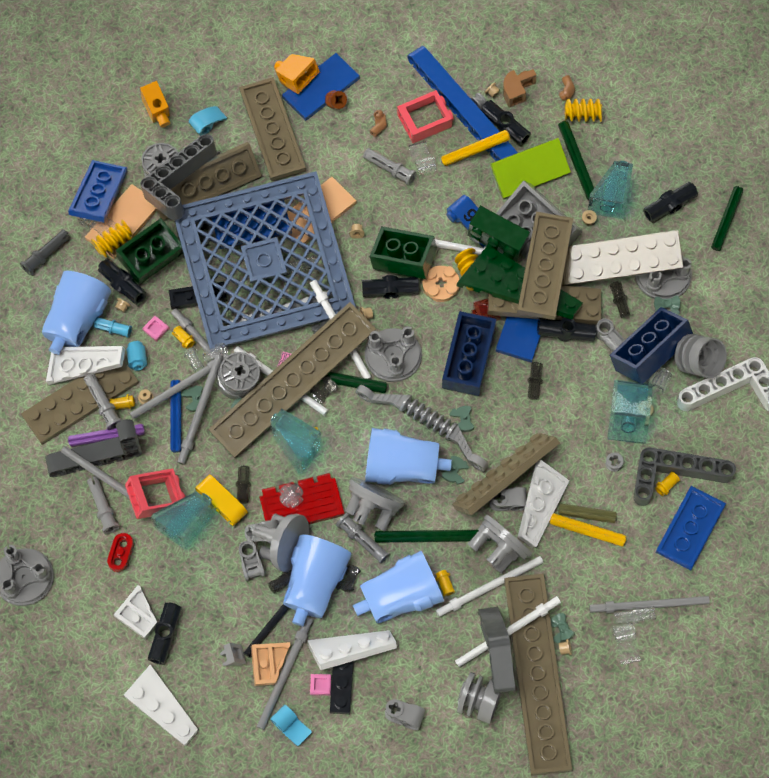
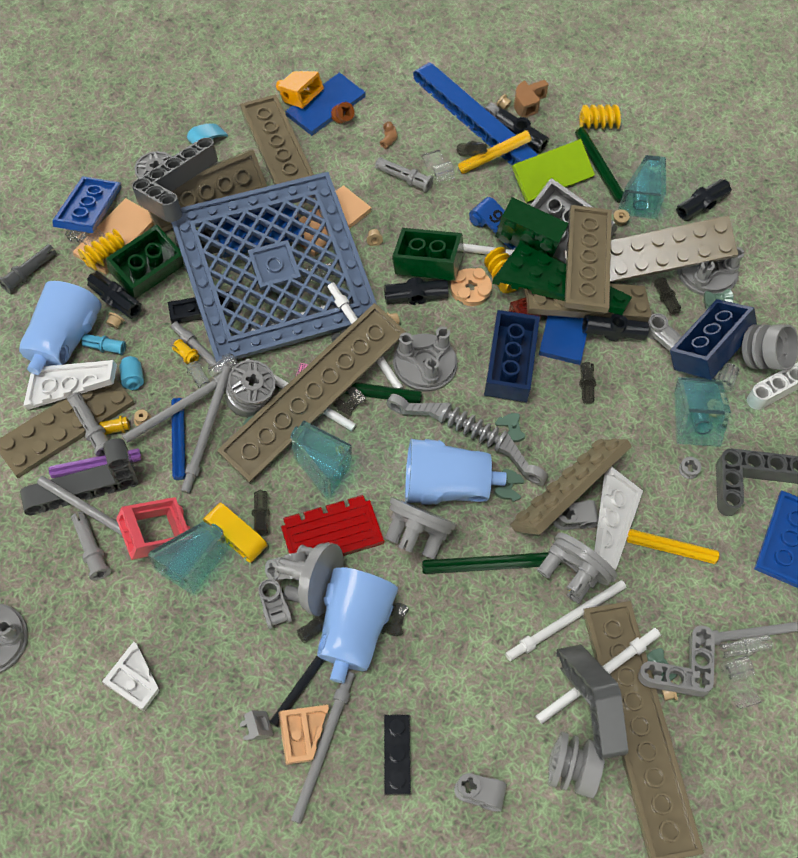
camera: 10 degrees left, 5 degrees down
red plate [107,533,134,572] -> none
white wing [124,665,198,746] -> none
light orange torso [140,81,170,128] -> none
bright pink tile [142,316,169,342] -> none
black piece [148,602,182,665] -> none
sand green piece [181,386,206,411] -> none
medium azure panel [270,704,312,746] -> none
clear gear [279,483,304,508] -> none
white wing [308,630,397,670] -> none
bright pink tile [310,674,331,696] -> none
light grey pin [336,513,389,563] -> none
light blue torso [353,551,444,623] -> none
coral window [397,90,454,143] -> none
yellow pin [435,570,455,597] -> none
olive axle [558,503,617,523] -> none
medium nougat arm [559,75,575,101] -> none
yellow pin [655,472,680,496] -> none
dark green axle [711,186,743,251] -> none
none -> clear smoke axle [456,141,488,157]
none -> light grey beam [638,626,715,697]

